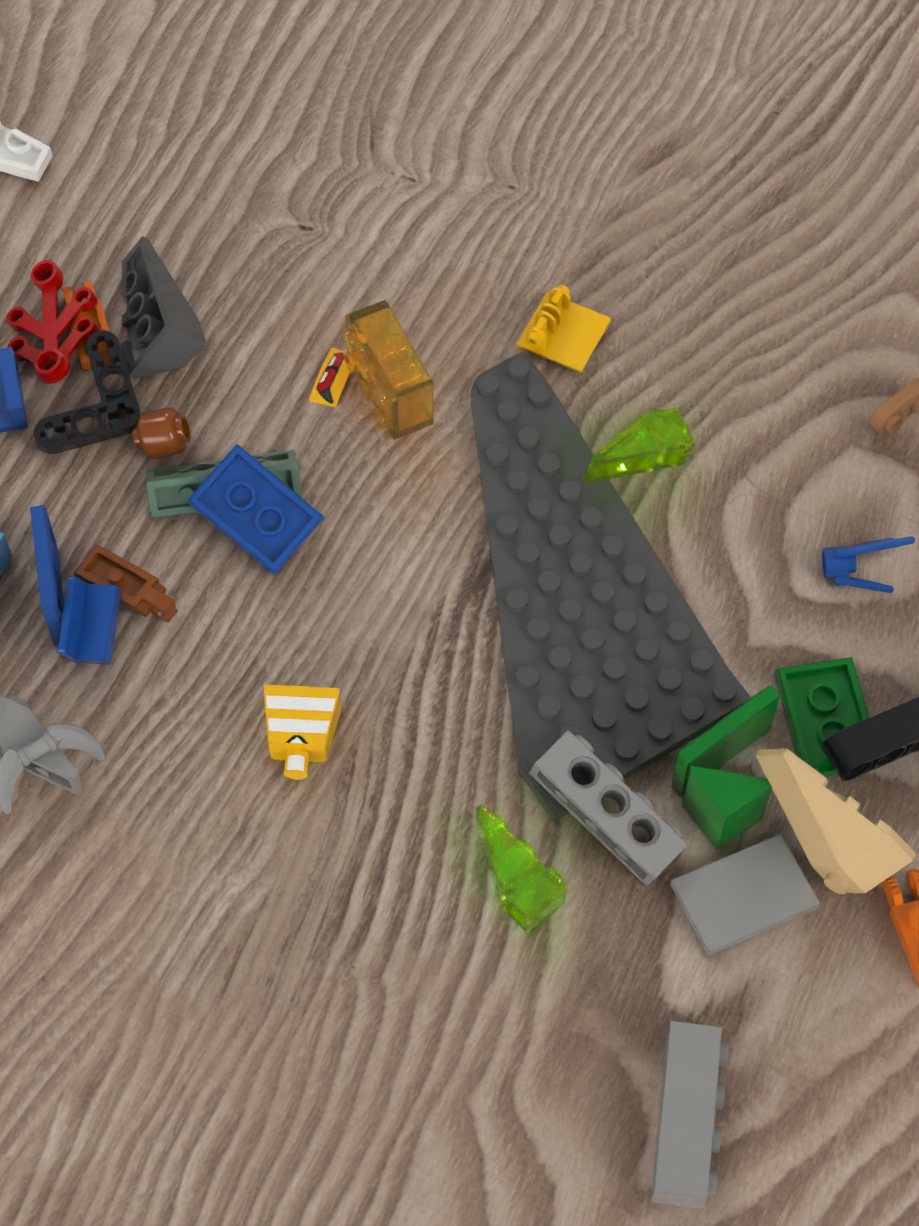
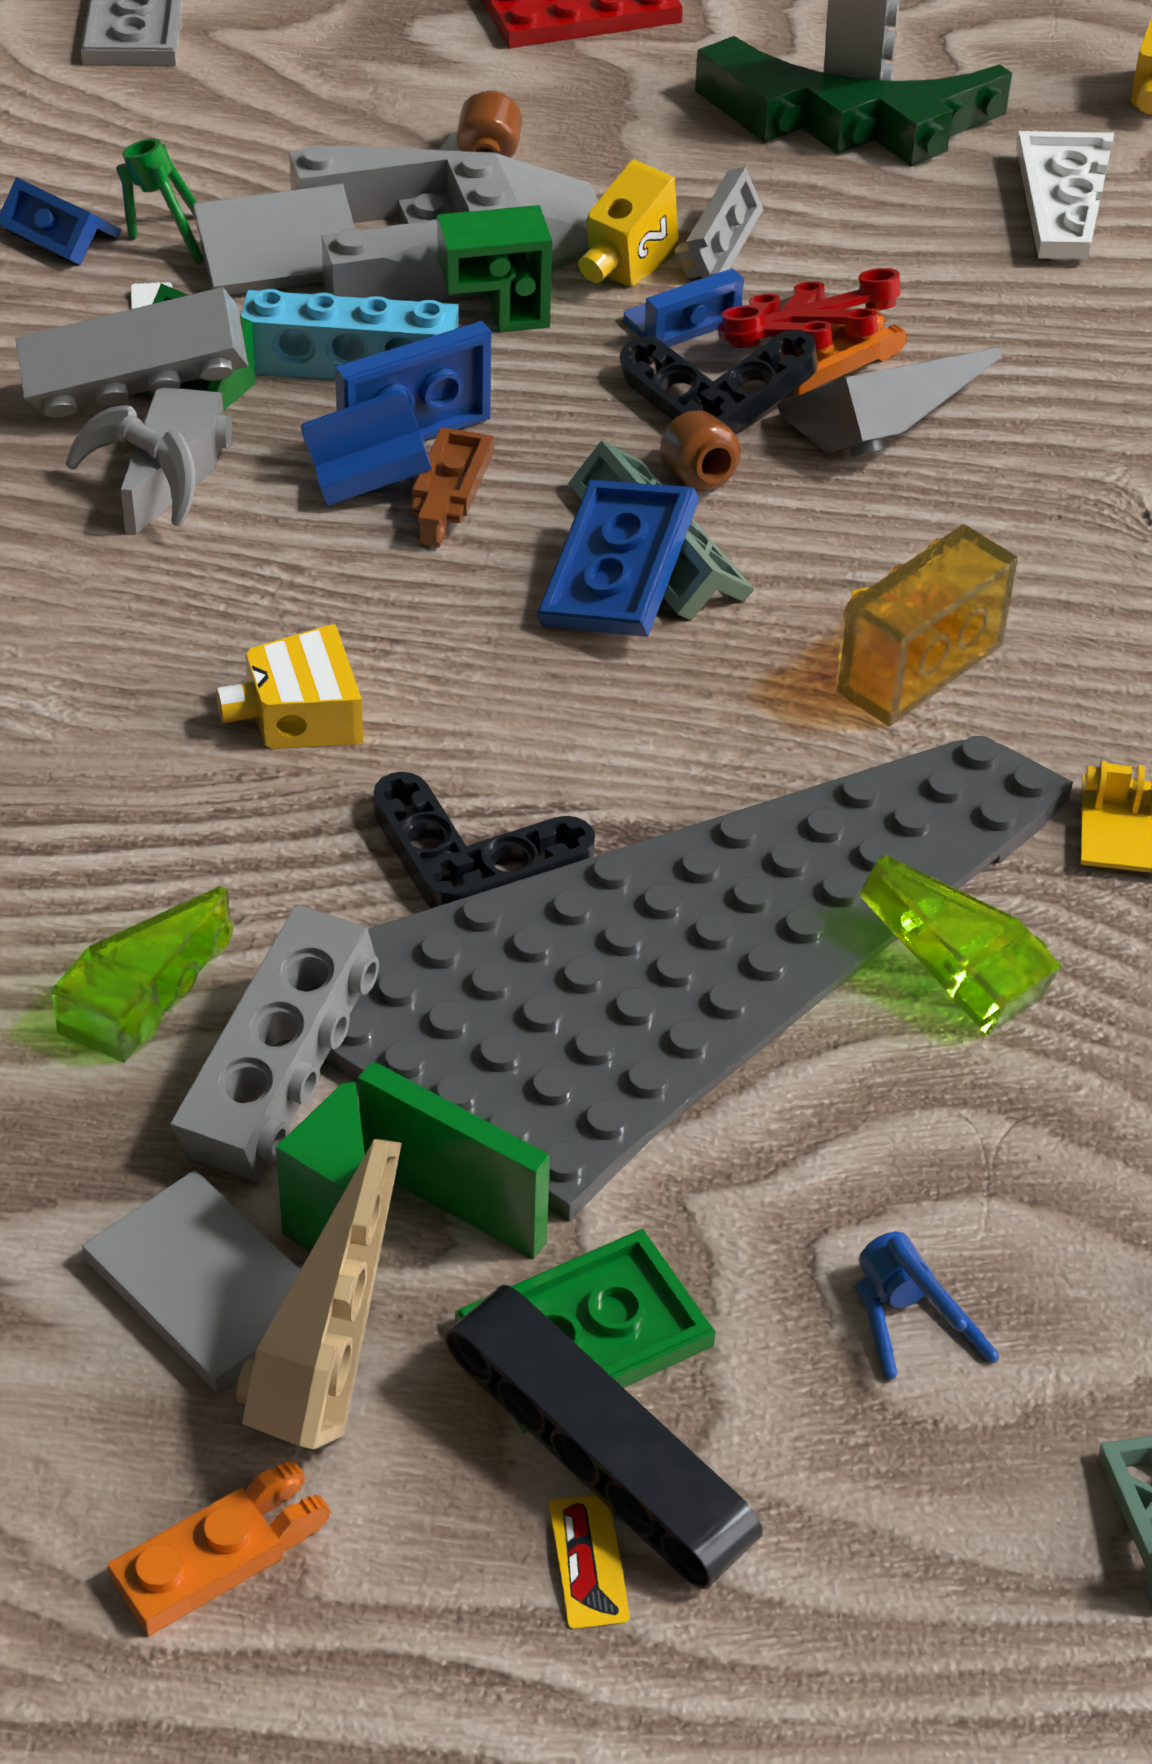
camera: 70 degrees right, 15 degrees down
none -> black beam [374,772,595,909]

